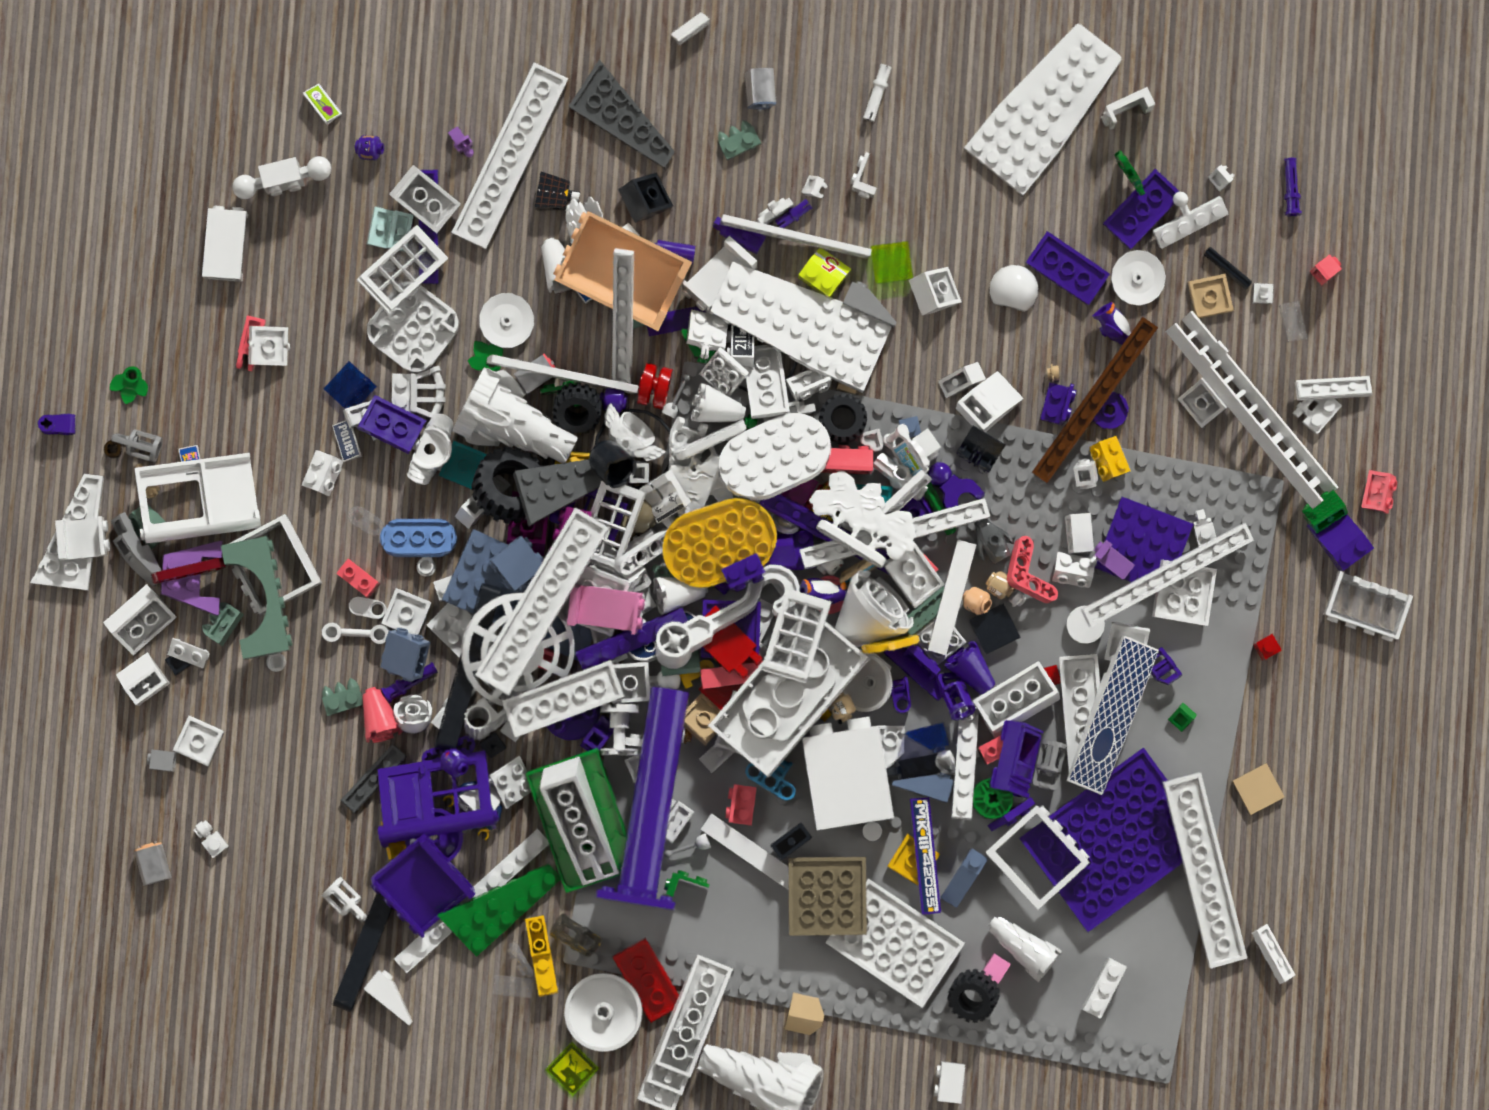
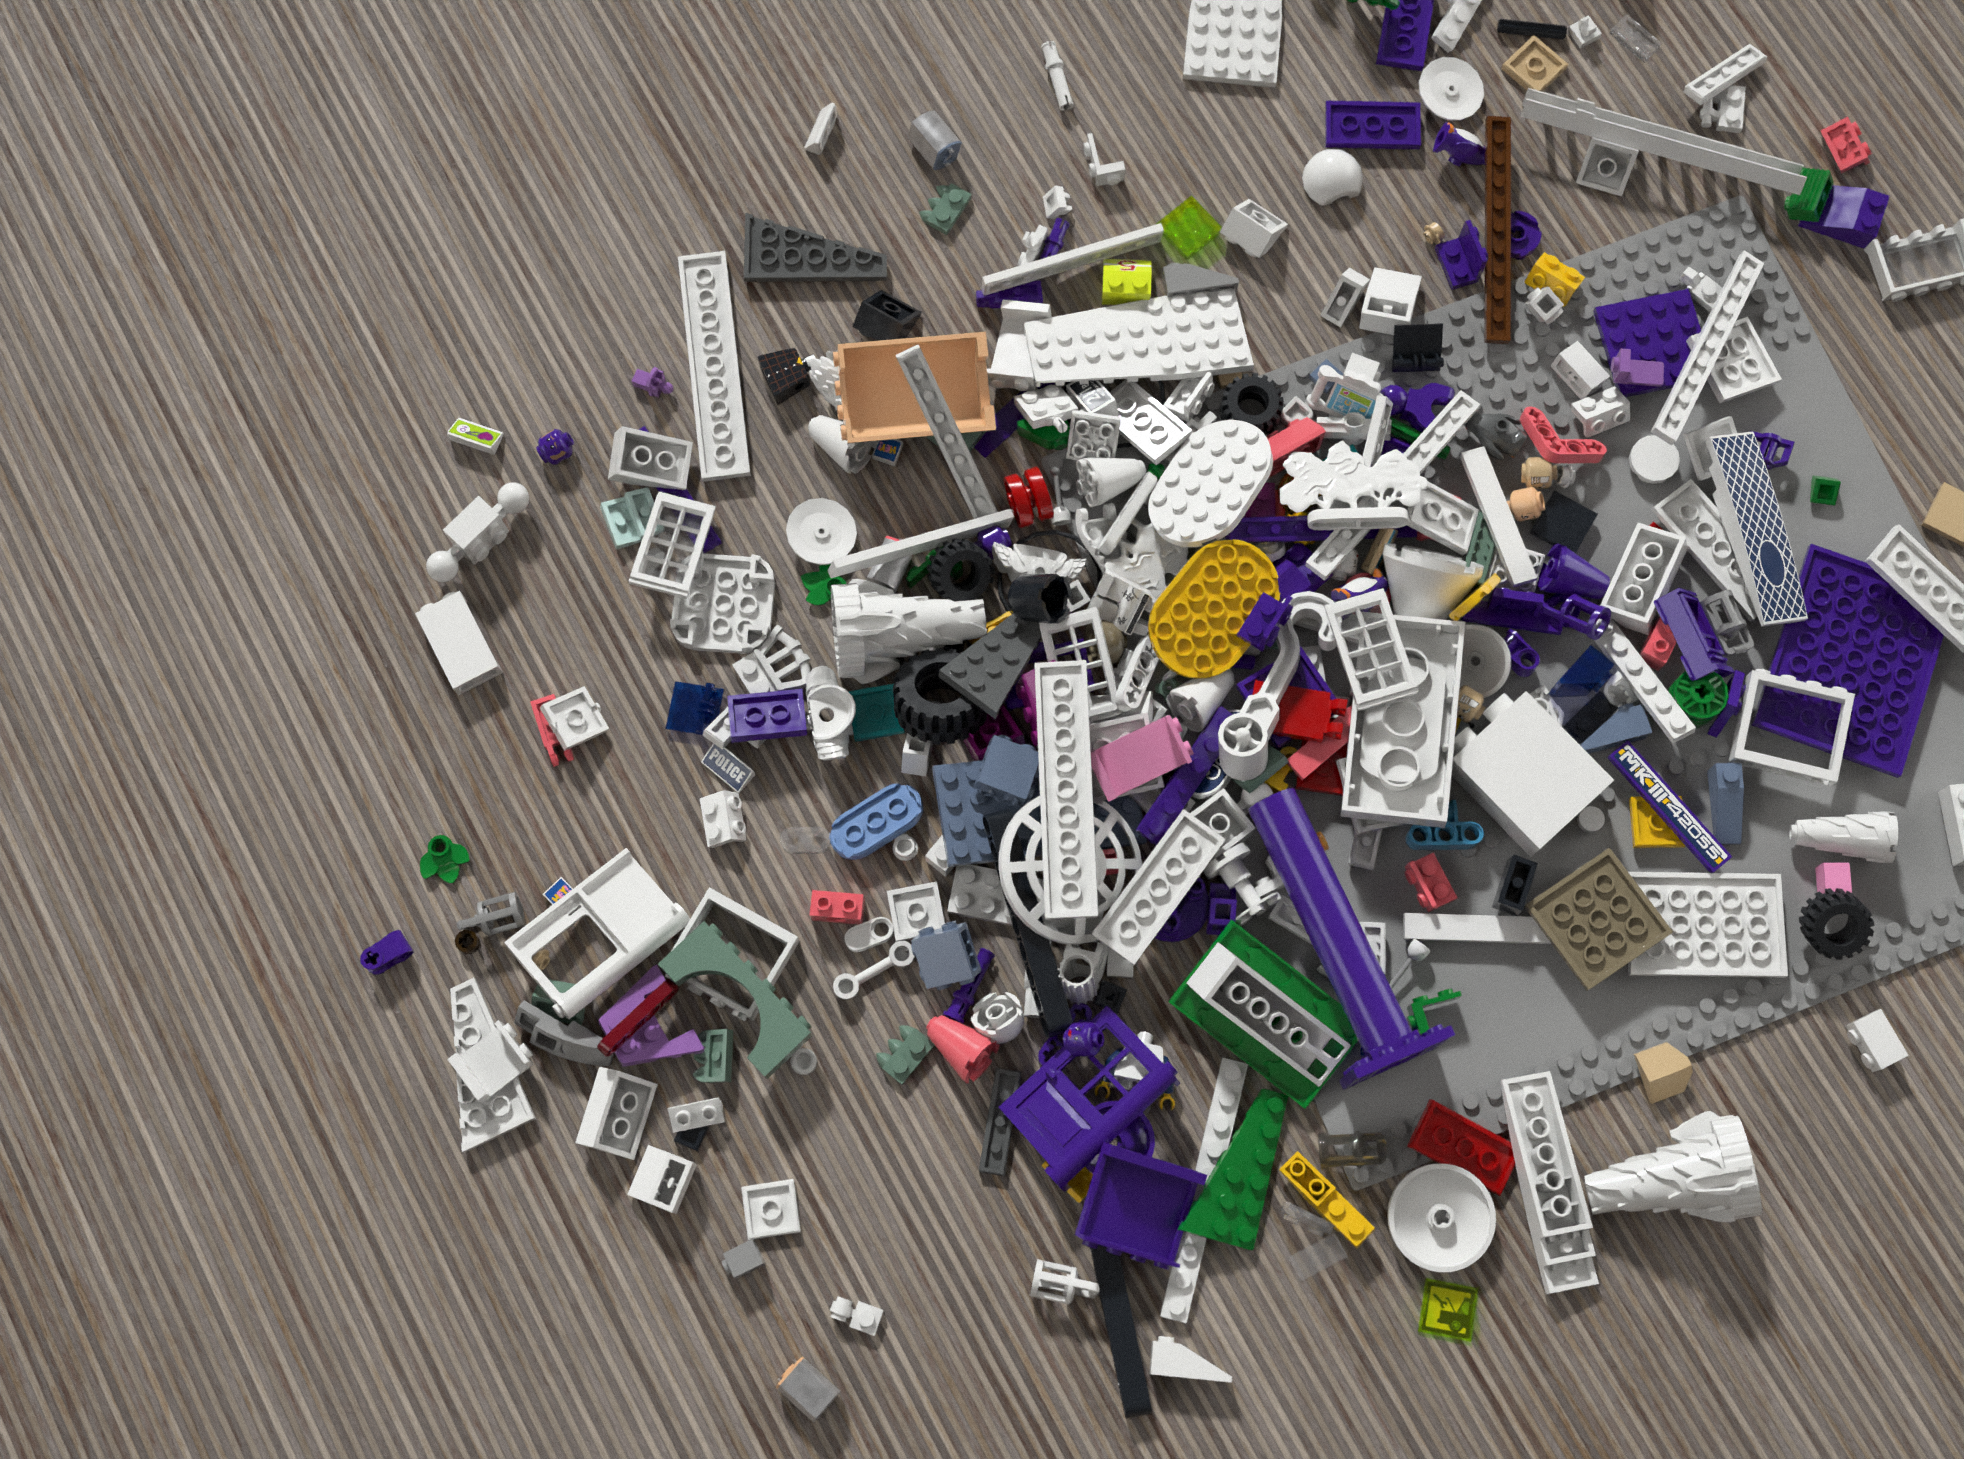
camera: 25 degrees left, 10 degrees down
white hinge [489,756,531,809] -> none
tan tile [684,693,721,746] -> none
red brick [1253,634,1282,661] -> none

